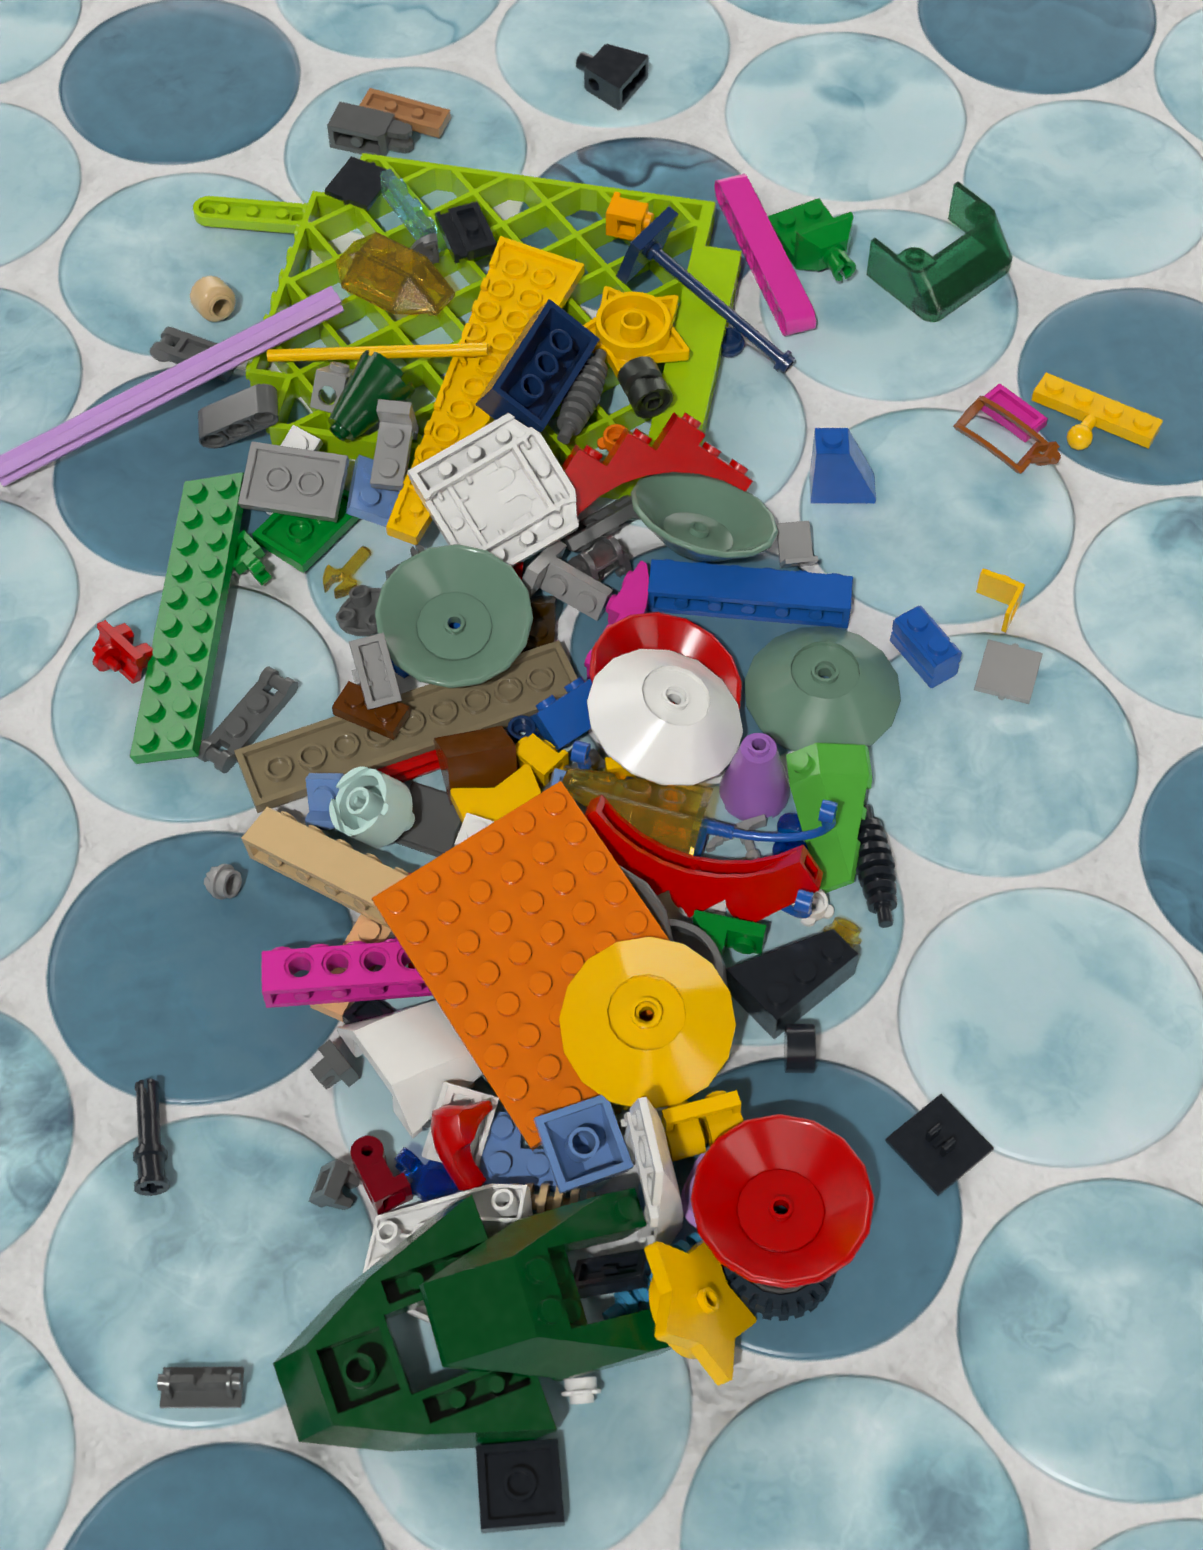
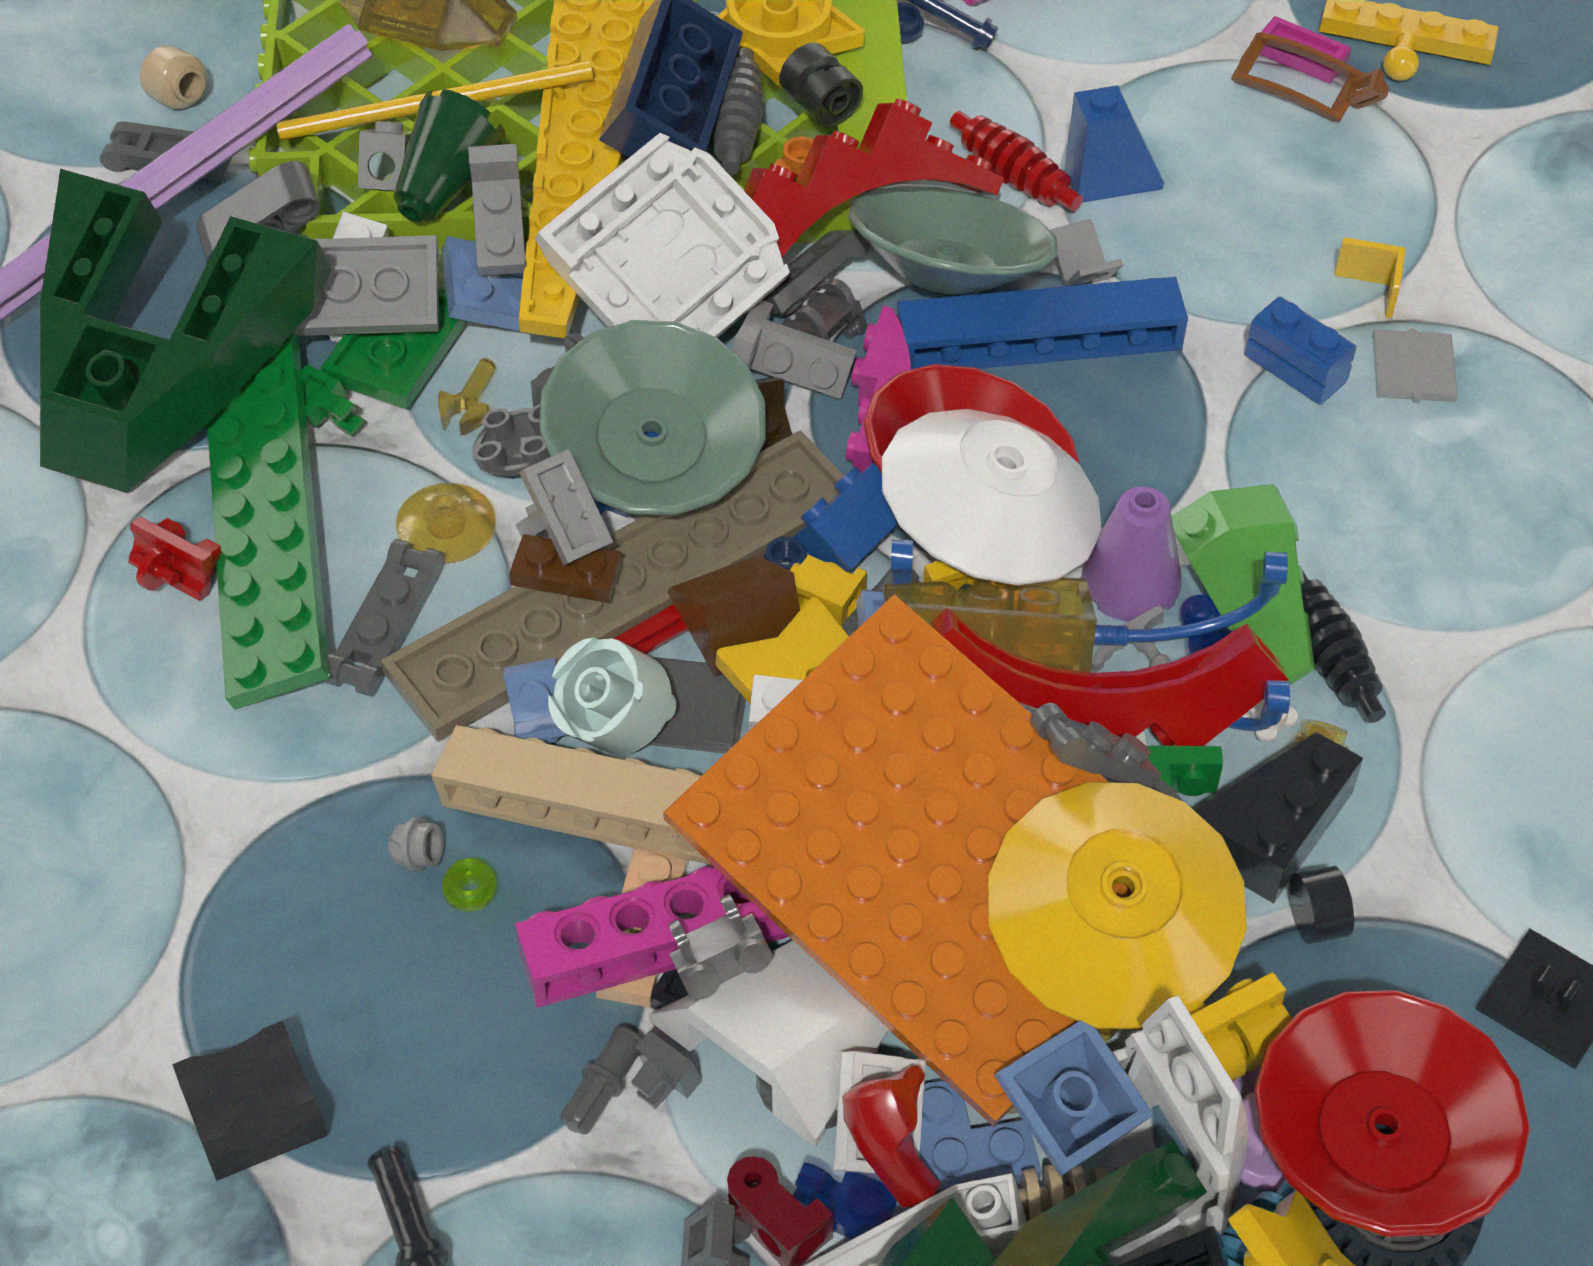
camera: 15 degrees left, 5 degrees down
sand green dish [744,626,901,751] -> none
none -> dark green piece [40,168,332,493]
none -> black brick [172,1021,327,1181]
none -> clear yellow dish [396,483,496,564]
none -> clear neon green plate [442,858,497,912]
none -> dark grey axle [561,1026,642,1135]
none -> flat silver piece [668,894,773,999]
none -> red piece [949,110,1083,211]
none -> dark grey plate [1030,703,1162,788]

